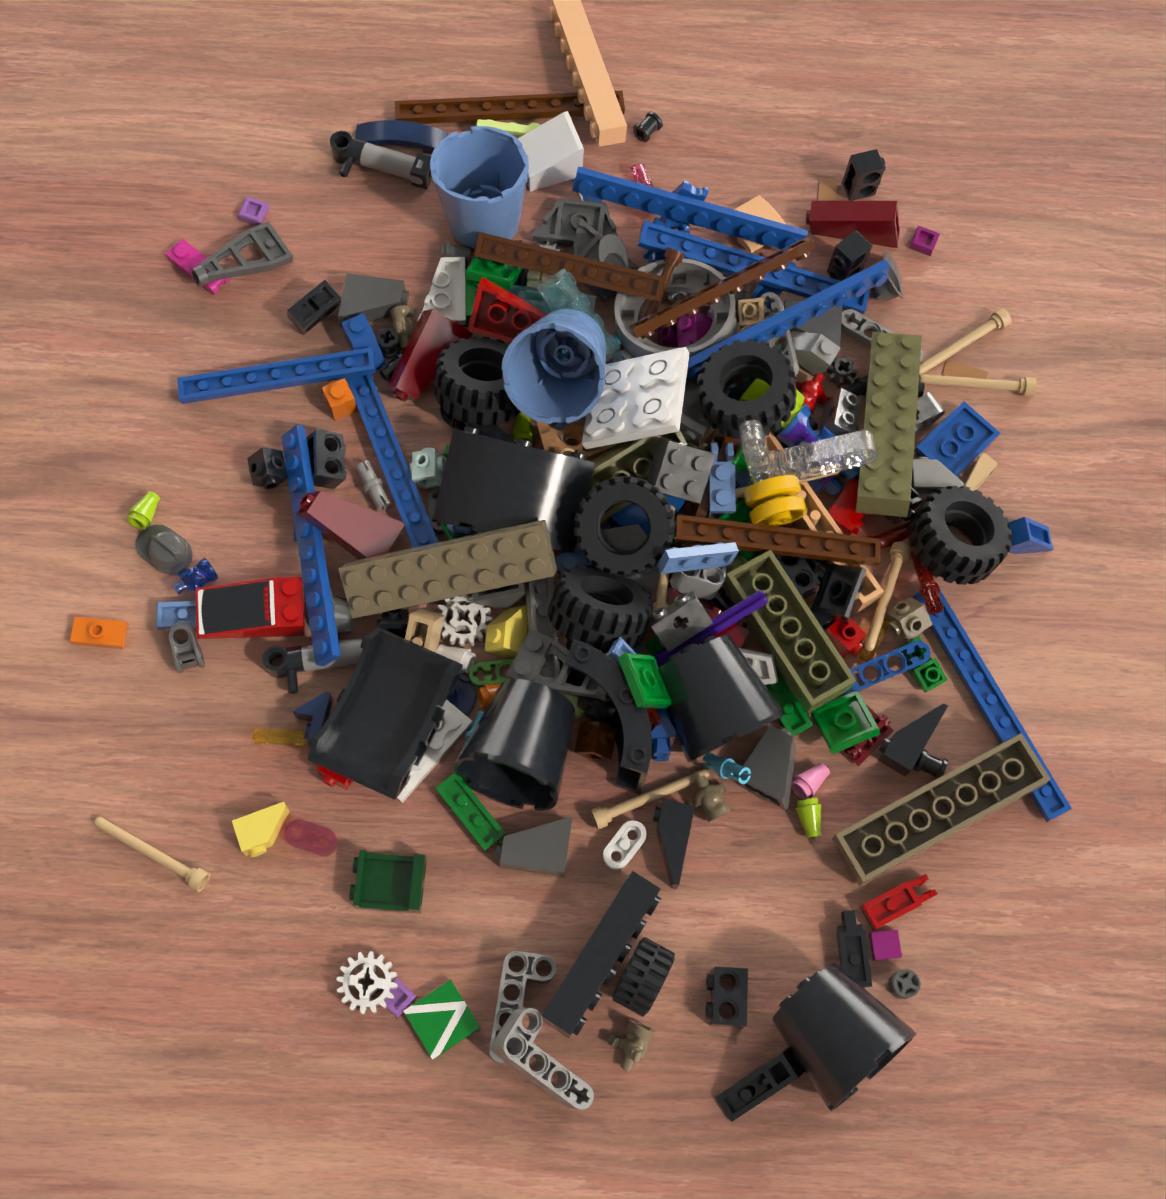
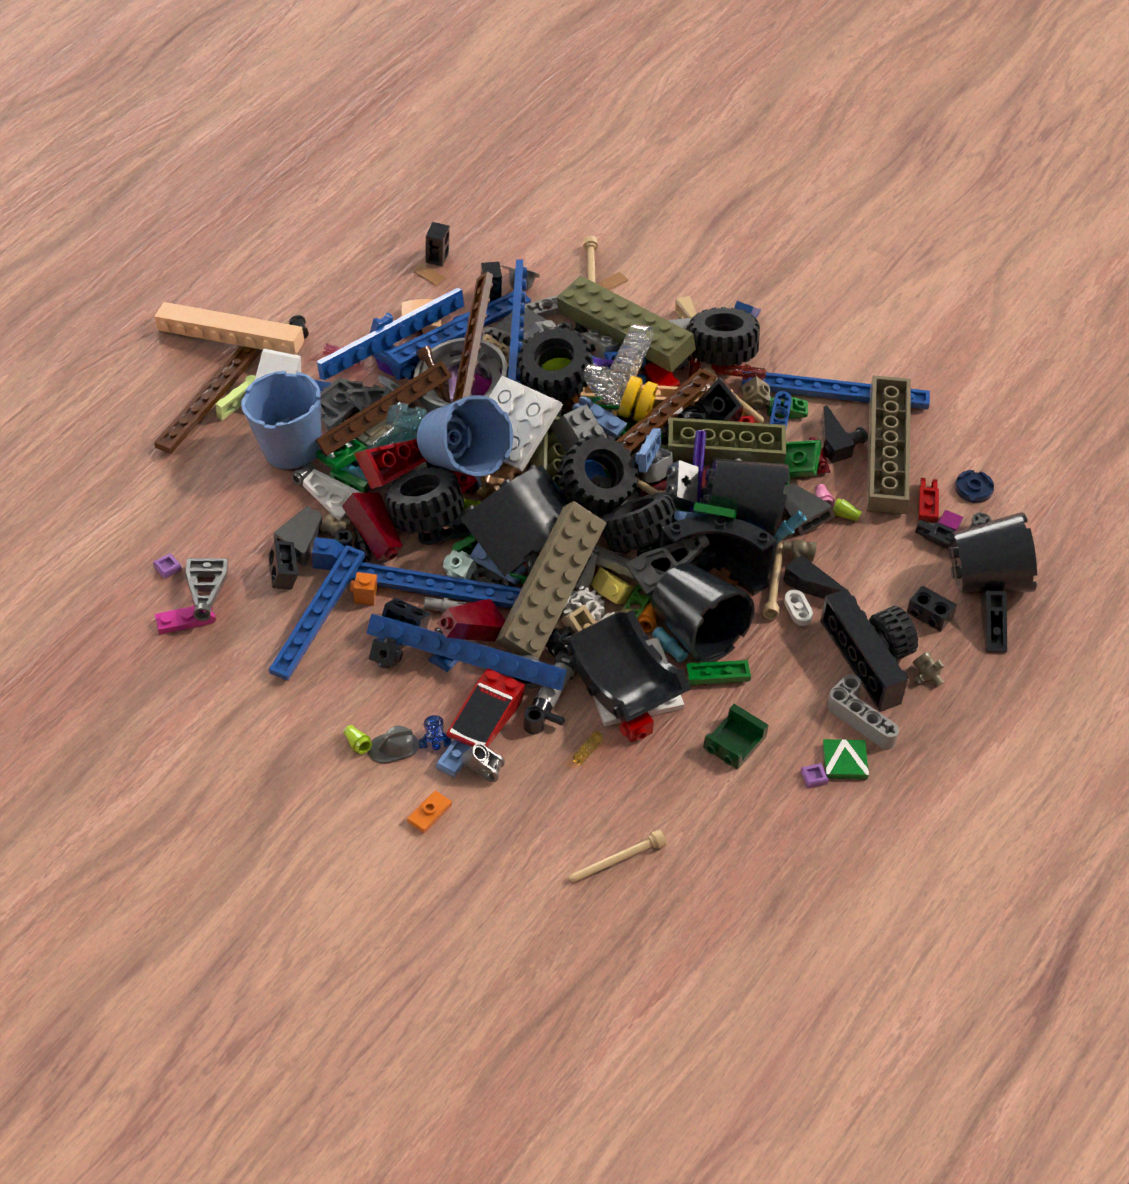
camera: 55 degrees left, 20 degrees down
light yellow slope [232,802,290,857] -> none
clear pink plate [284,819,338,857] -> none
dark blue slope [293,692,333,743] -> none
piece [330,131,432,190] -> none
white gear [336,951,398,1014] -> none
dark blue slope [355,120,448,154] -> none
light grey beam [494,1008,594,1109] -> none
dark grey slope [495,818,572,877] -> none
dark red slope [806,201,900,248] -> none
magenta tile [909,225,940,256] -> none
blue plate [914,401,1000,477] -> none
tan piece [919,374,1036,397] -> none
none -> dark blue tile [955,470,994,503]

